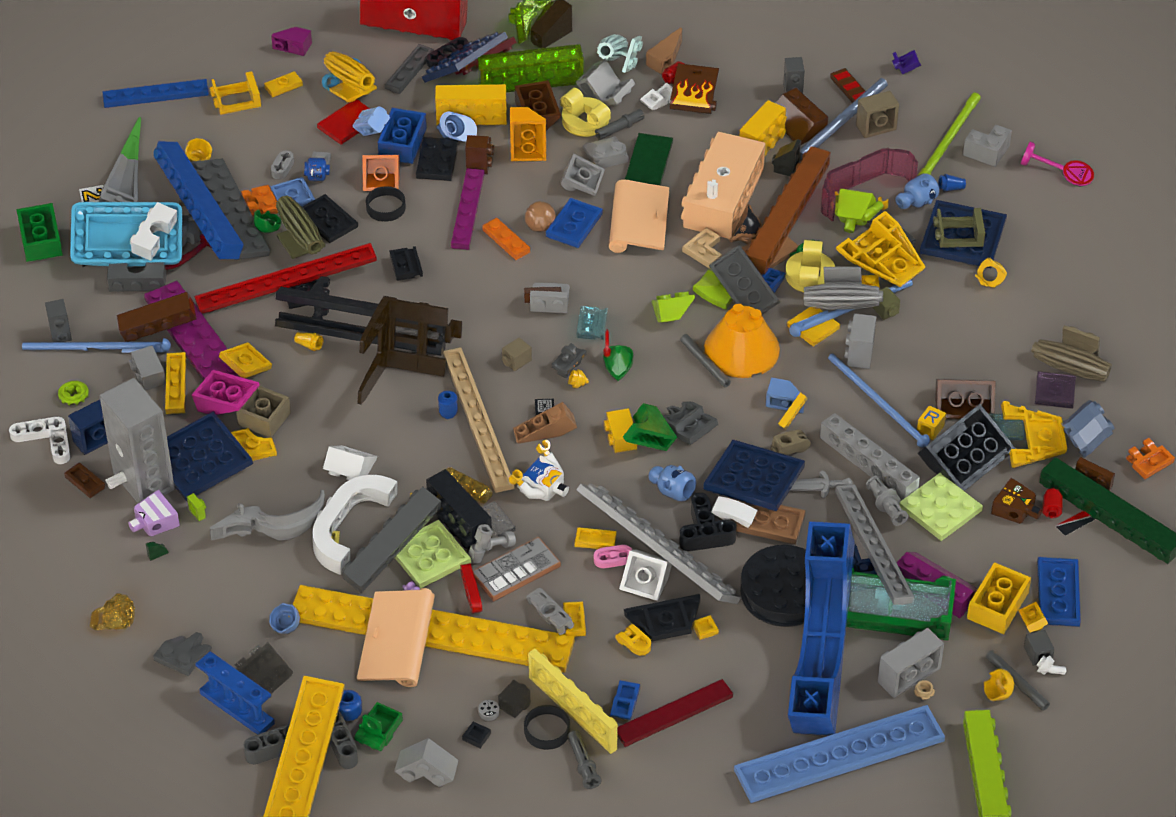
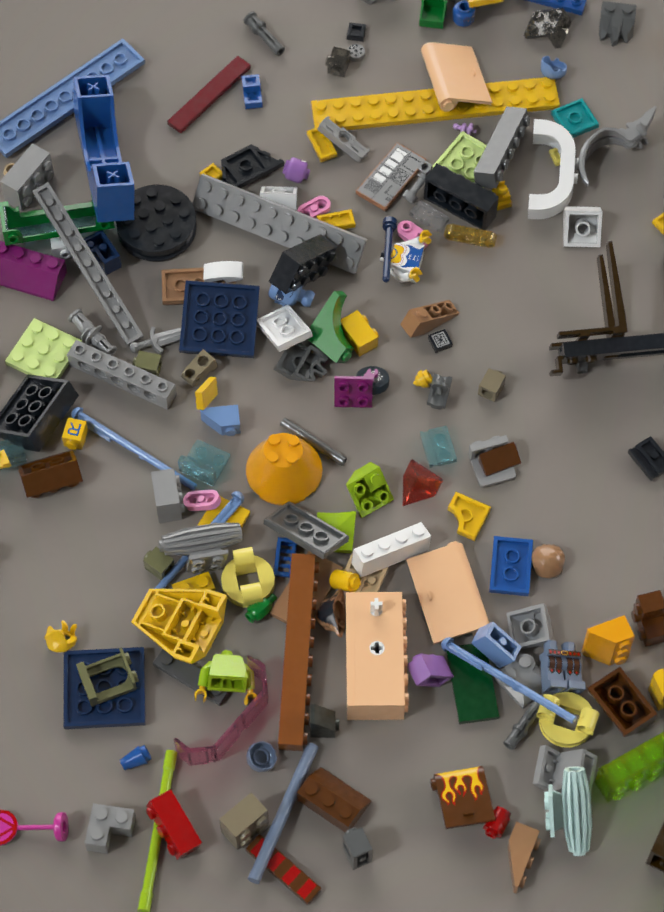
camera: 160 degrees right, 15 degrees up
blue brick [438,391,458,419] -> none
tan plate [443,347,514,493] -> none
magenta plate [451,168,484,250] -> none
red beam [460,563,482,614] -> none
orange plate [482,218,530,260] -> none
black tyre [524,705,570,750] -> none
light yellow plate [528,649,618,754] -> none
green piece [603,329,633,381] -> none
yellow plate [615,624,651,656] -> none
white slope [640,83,673,110] -> none
black beam [679,492,737,551] -> none
yellow brick [739,100,787,156] -> none
medium blue piece [895,173,939,209] -> none
none -> olive brick [132,351,162,377]
none -> red brick [146,789,202,860]
none -> clear light blue bracket [178,440,230,486]
none -> bright pink plate [183,490,221,511]
none -> sand blue hair [246,741,277,772]
none -> white plate [257,305,313,352]
none -> black brick [269,234,338,294]
none -> medium lavender head [282,157,310,183]
none -> yellow brick [329,569,361,592]
none -> magenta plate [334,366,389,408]
none -> white brick [351,522,431,577]
none -> dark blue piece [382,216,397,283]
none -> bright pink plate [397,220,429,249]
none -> clear red slope [403,459,443,506]
none -> medium lavender brick [407,653,454,687]
none -> medium blue bar [441,637,577,724]
none -> yellow tile [448,492,491,541]
none -> medium blue brick [471,621,522,668]
none -> sand blue hips [539,640,586,695]
none -> teal tile [551,98,599,138]

